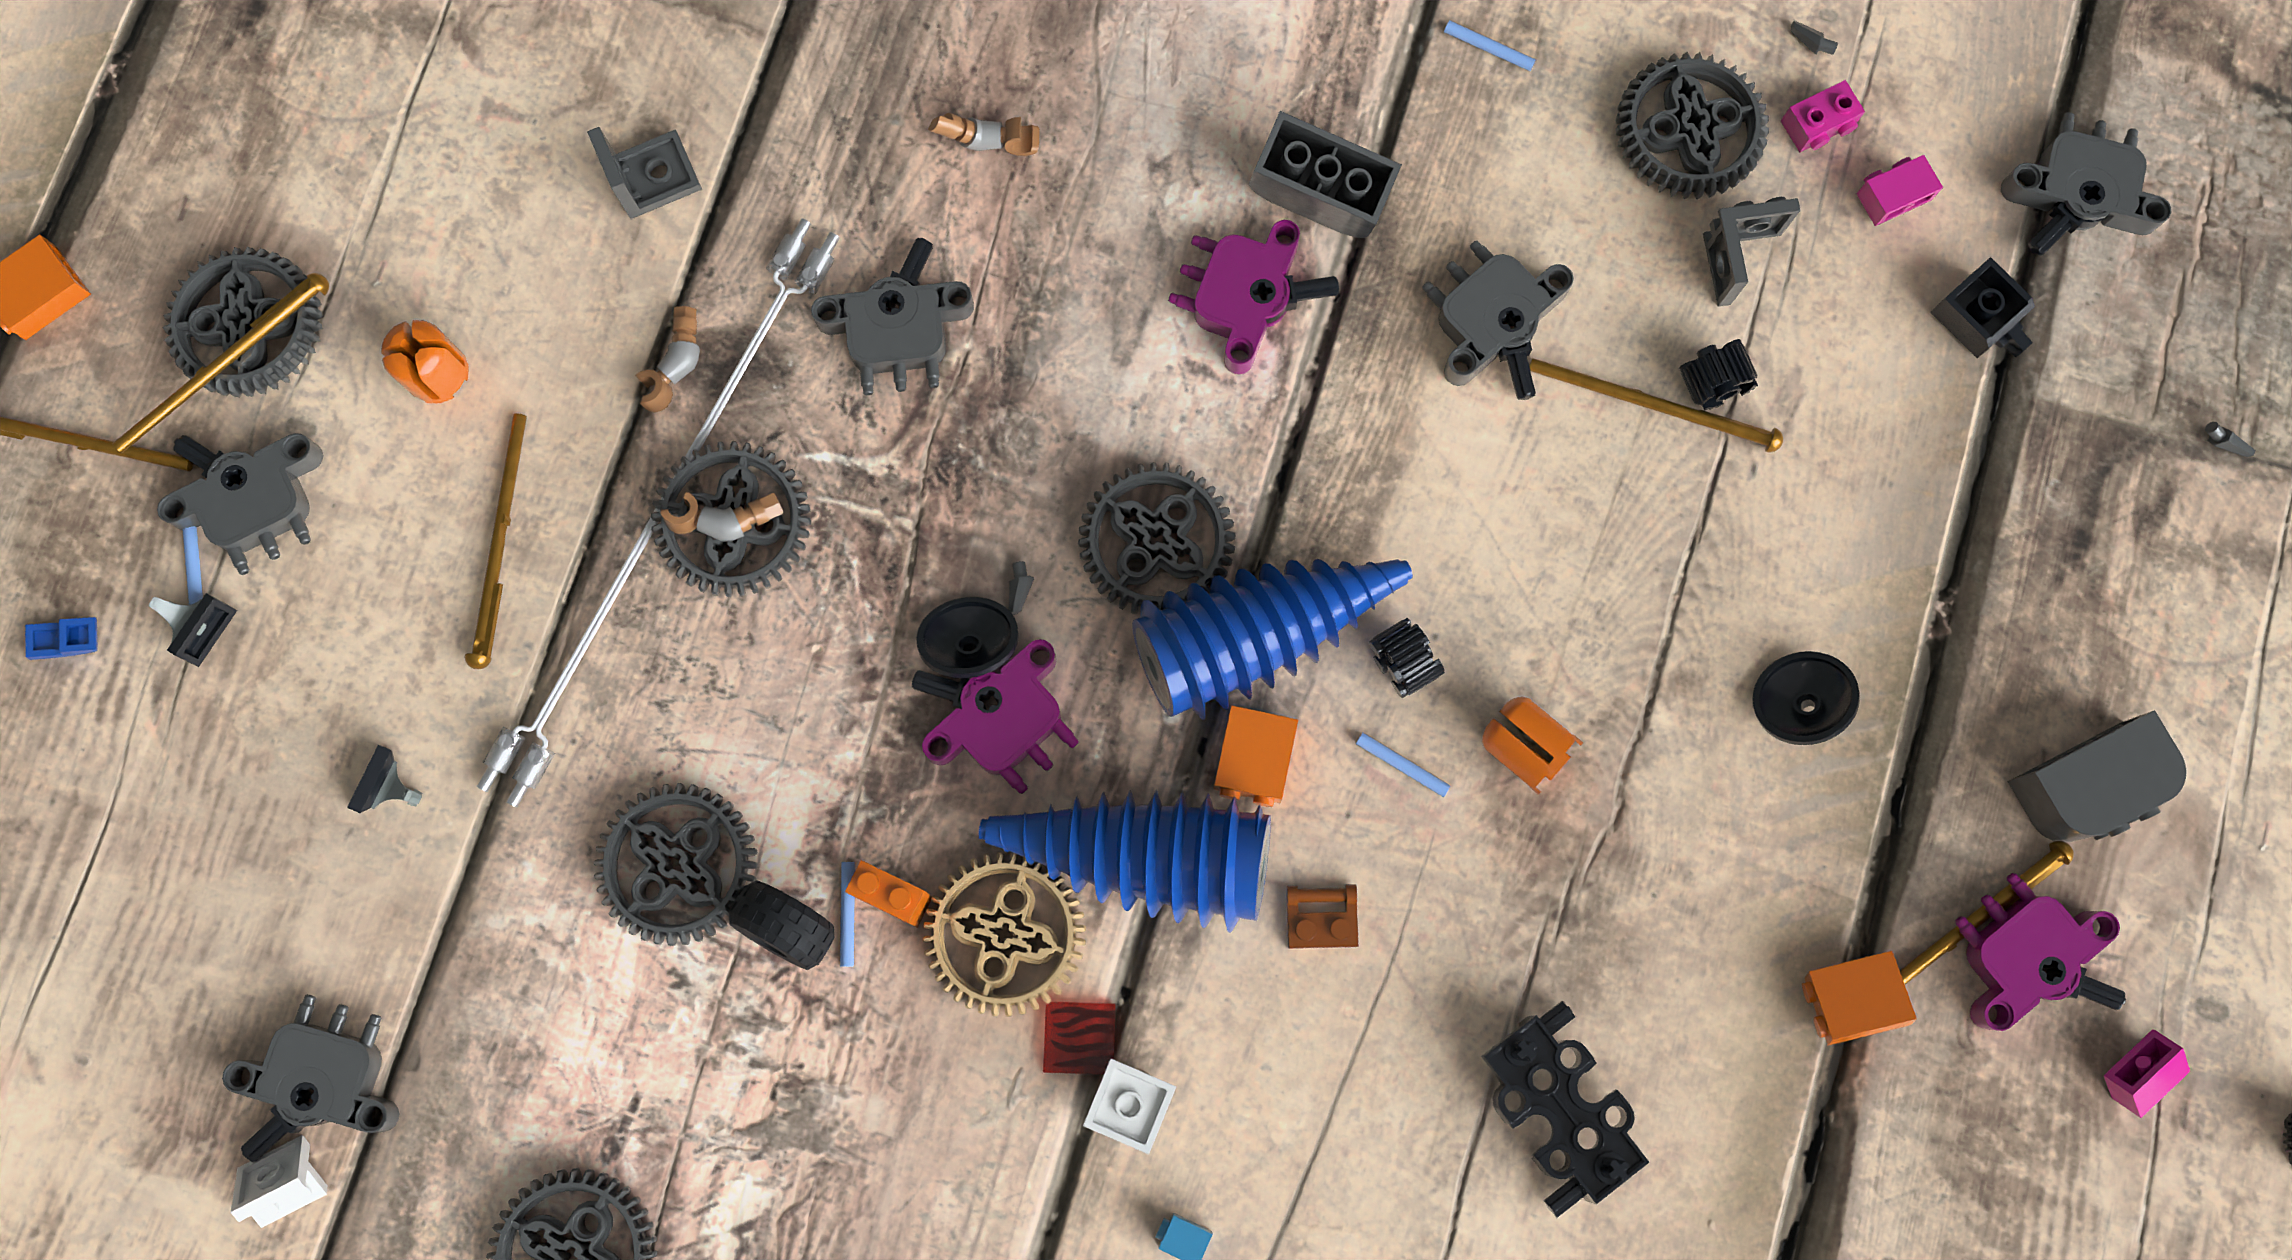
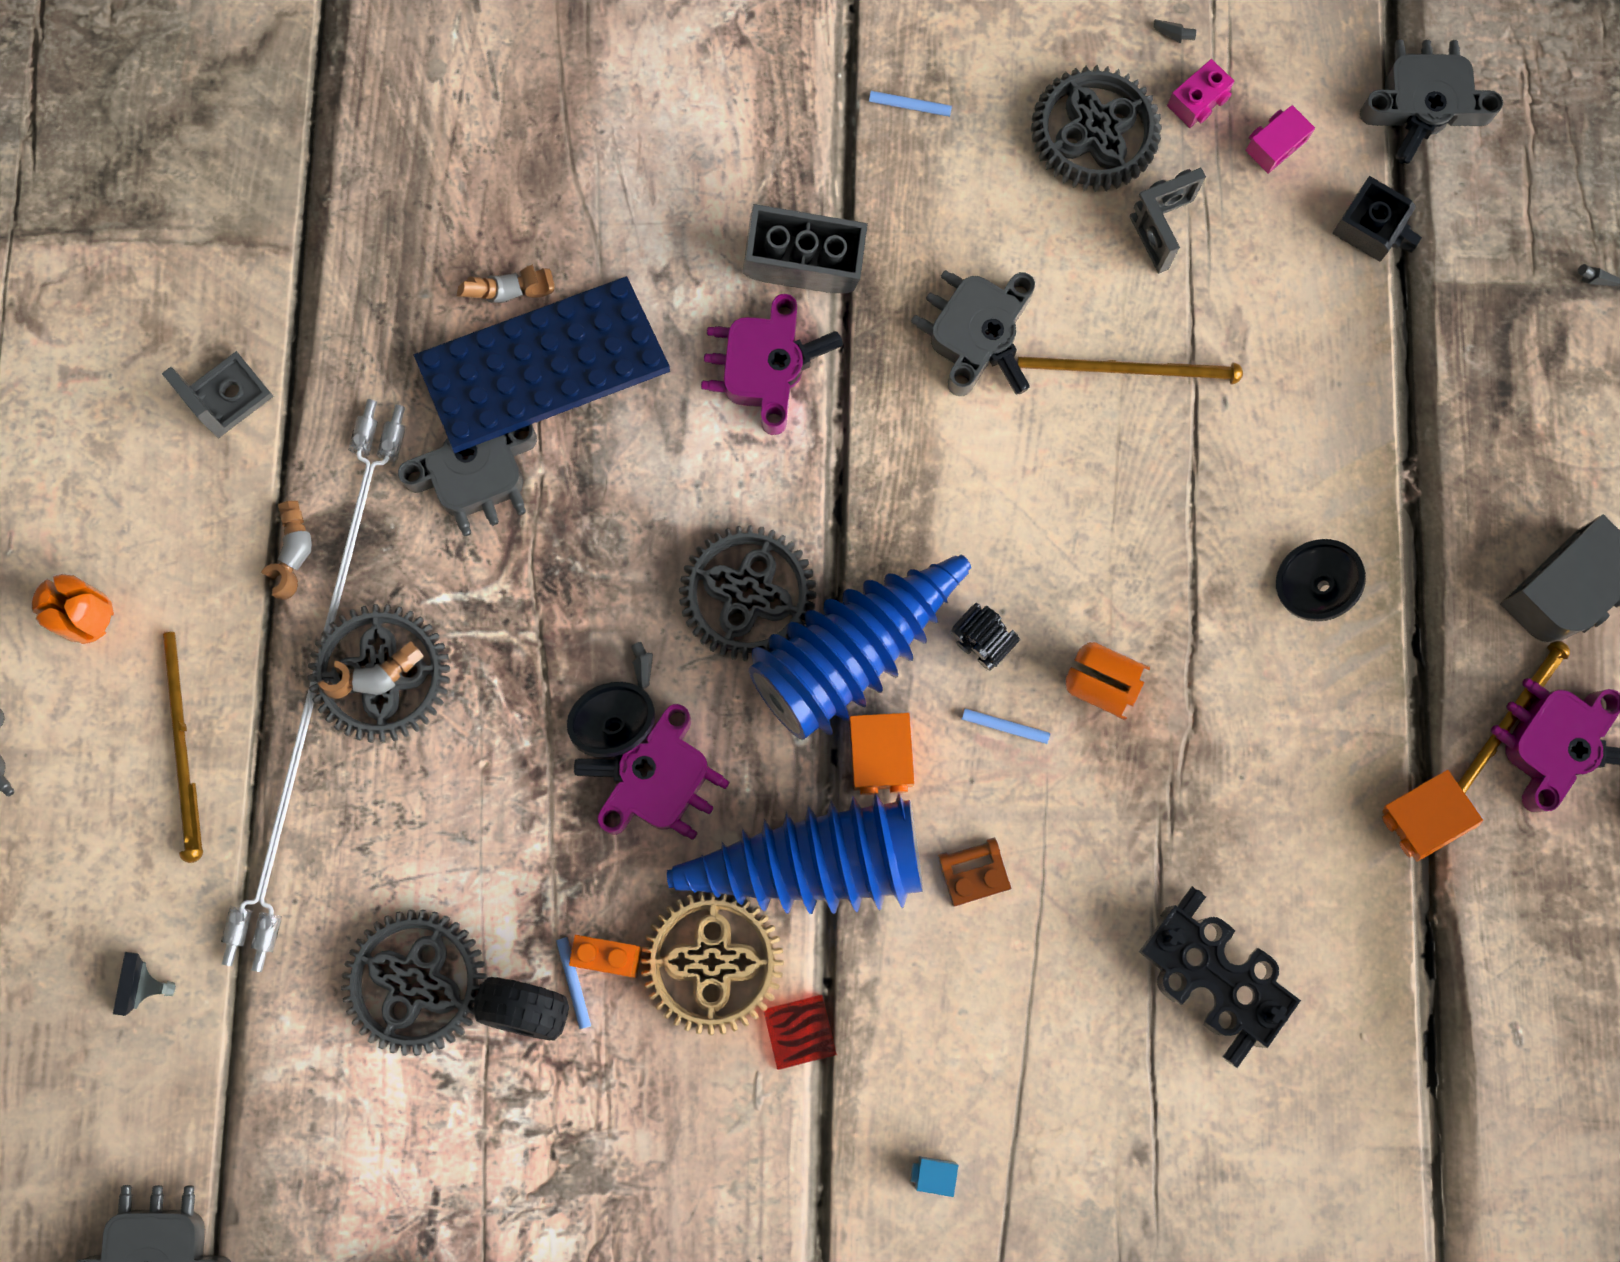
camera: 20 degrees left, 0 degrees up
white bracket [1083,1059,1176,1154] -> none
black brick [1679,339,1758,411] -> none
none -> dark blue plate [413,276,670,453]

